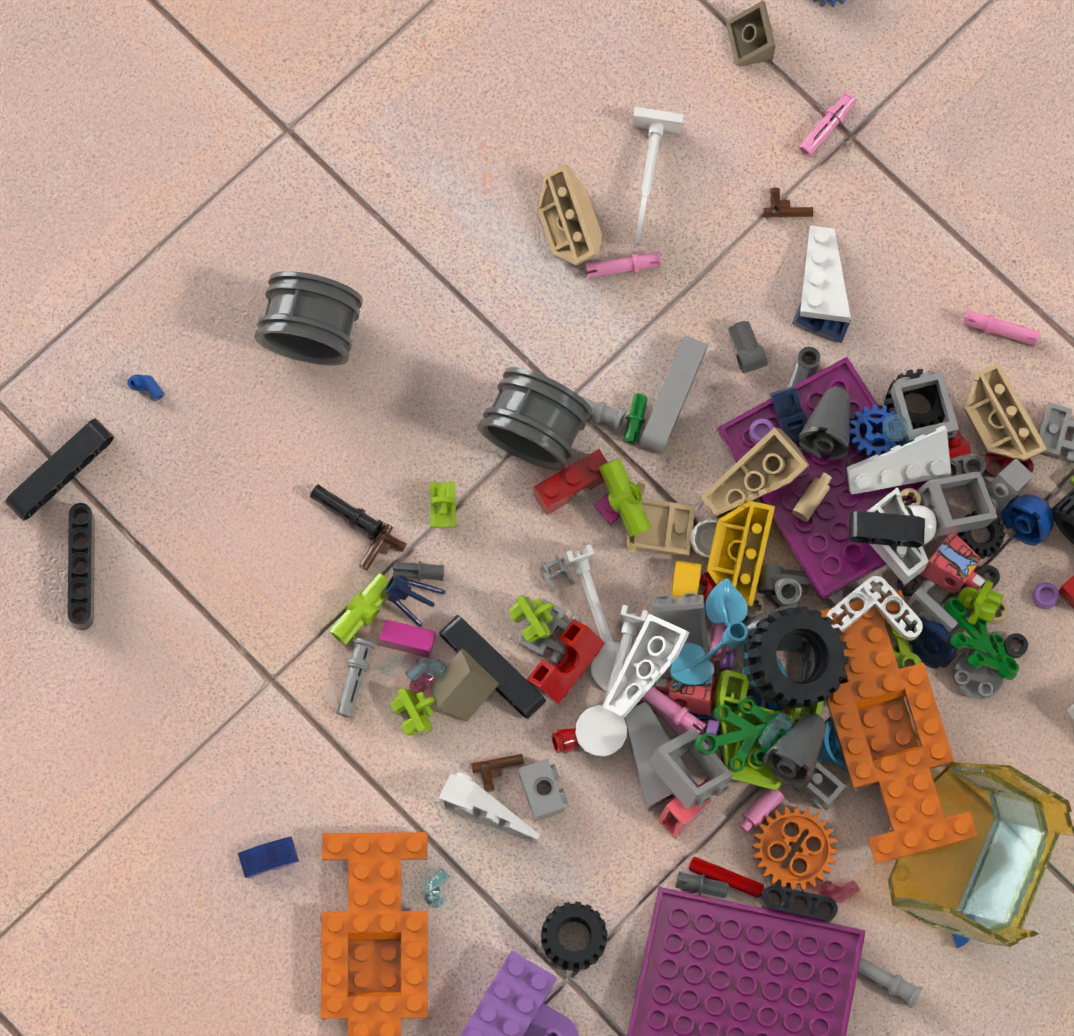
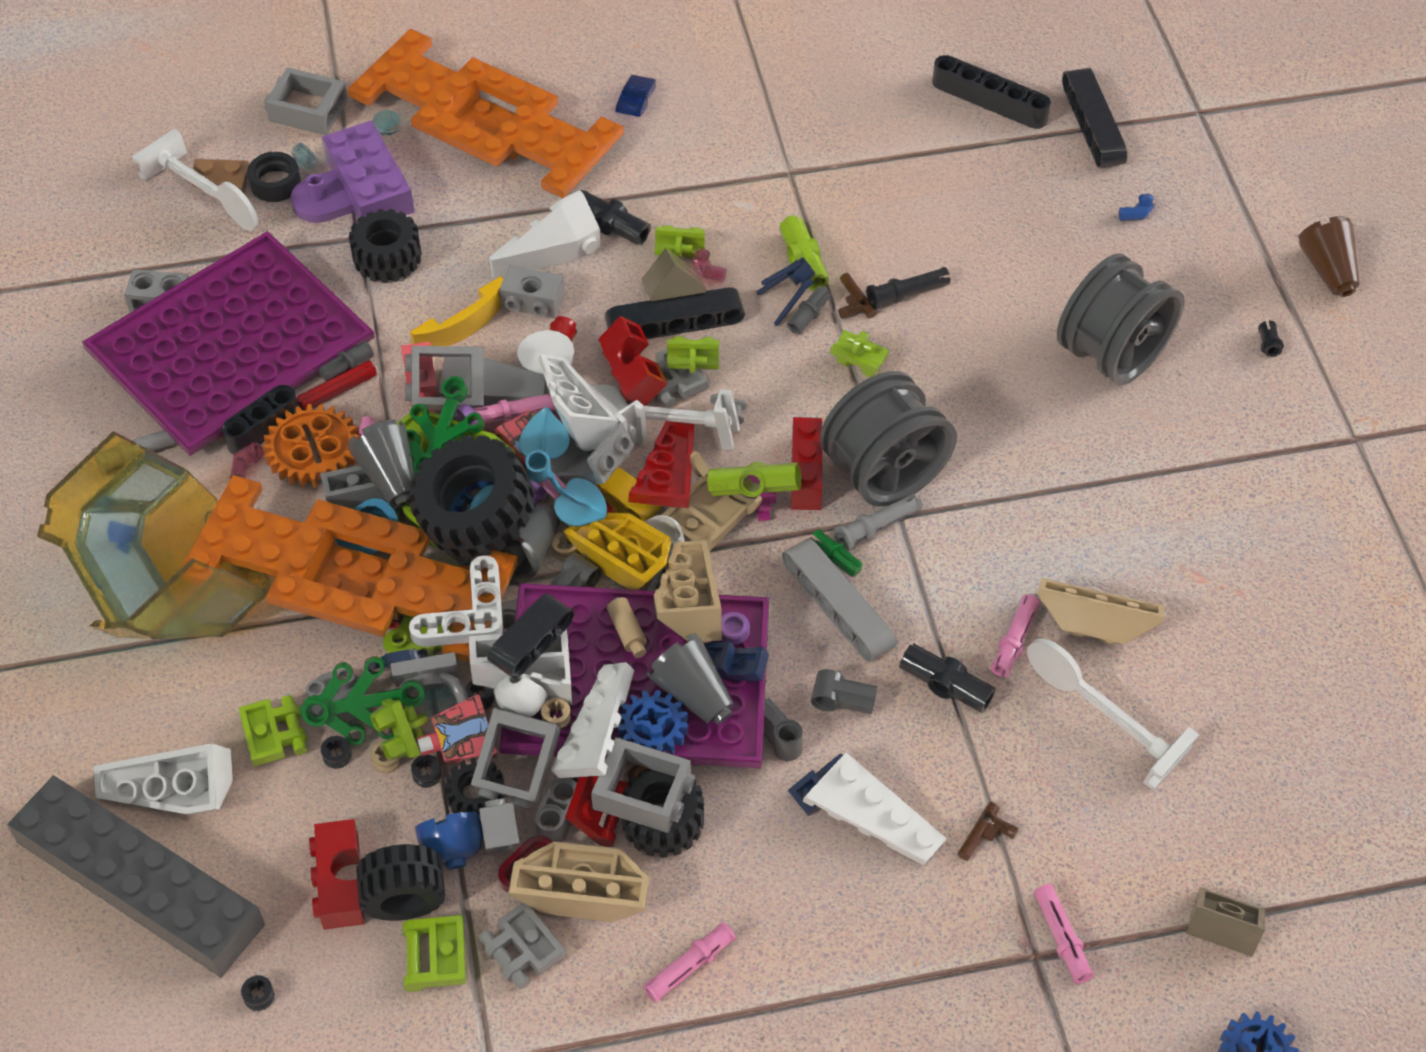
camera: 125 degrees right, 20 degrees down
light grey pin [336,638,376,718] -> none
dark pink panel [379,619,436,658] -> none
clear light blue arm [405,657,445,682] -> none
clear light blue arm [424,868,450,908] -> none
reddish brown hose [471,754,524,792] -> none
clear light blue arm [758,714,793,748] -> none
light grey piece [774,578,802,605] -> none
clear light blue tile [882,414,909,442] -> none
medium lavender tile [1032,582,1059,609] -> none
none -> lime plate [238,695,308,767]
none -> yellow slope [410,276,504,346]
none -> black piece [580,190,651,245]
none -> red wing [628,421,695,508]
none -> black piece [899,643,996,713]
none -> black pin [1258,320,1284,357]
none -> reddish brown cone [1298,216,1360,297]

